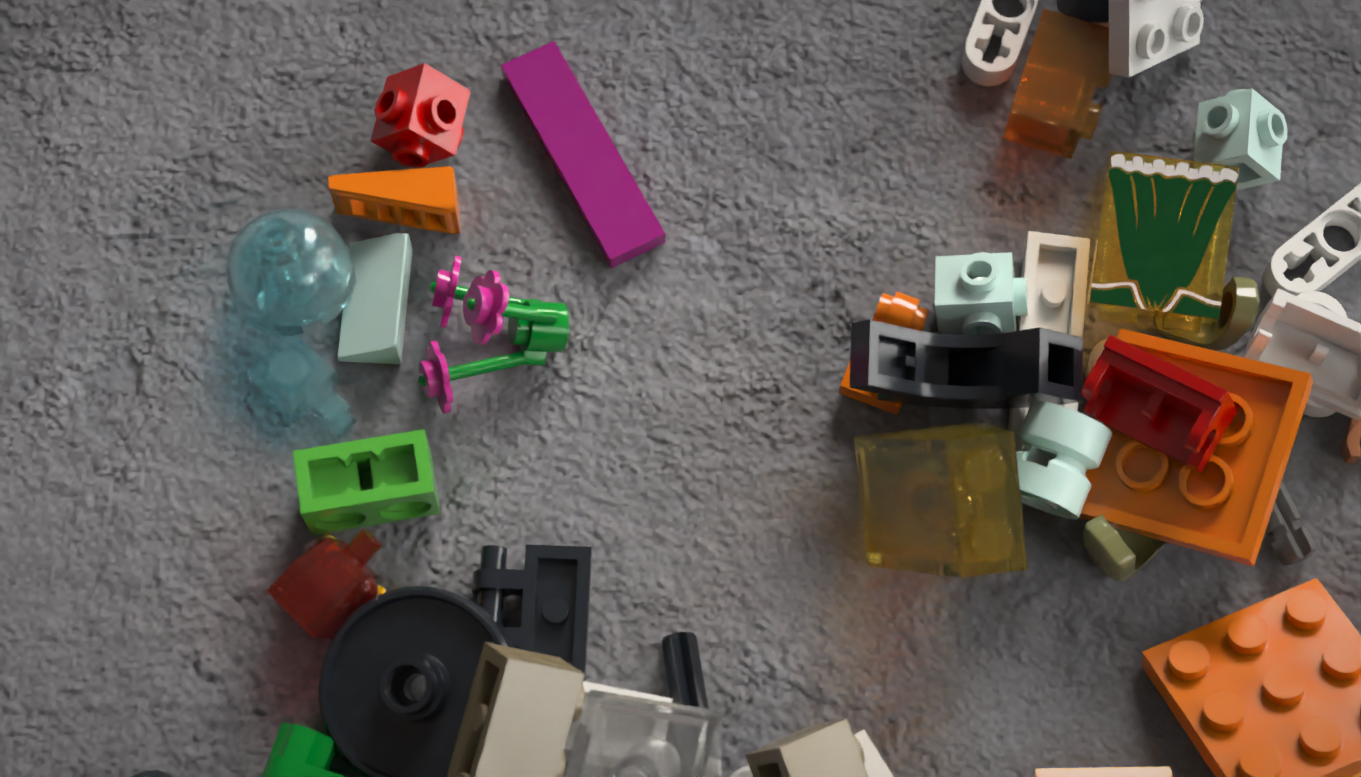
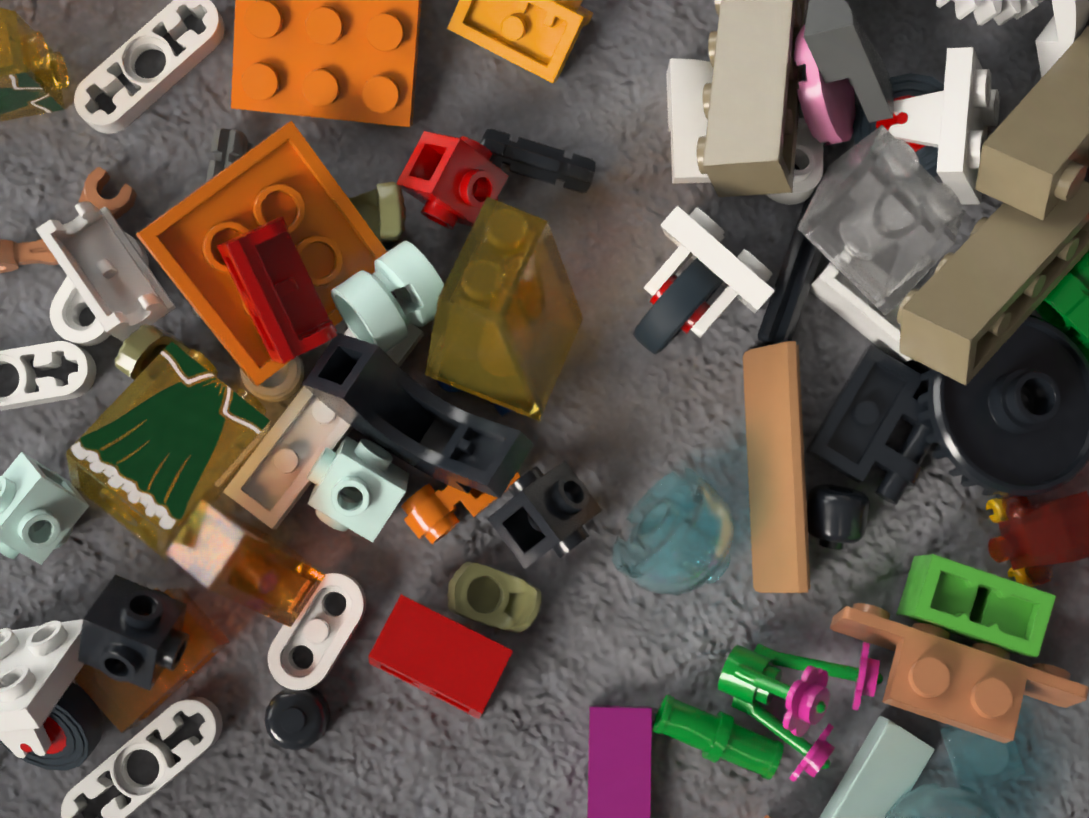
camera: 150 degrees left, 15 degrees up
none -> black brick [78,574,190,691]
none -> clear orange brick [166,499,325,628]
none -> black piece [264,687,331,750]
none -> white plate [268,573,366,690]
none -> red hinge [368,594,513,719]
none -> red brick [396,131,509,230]
none -> olive hair [447,561,542,633]
none -> black axle [480,128,596,193]
none -> black brick [487,461,602,569]
none -> clear light blue cylinder [612,468,734,596]
none -> plate [633,206,775,355]
none -> green pin [652,694,784,780]
none -> medium nougat slope [743,341,811,593]
none -> black piece [807,484,870,550]
none -> nougat bracket [830,603,1089,743]

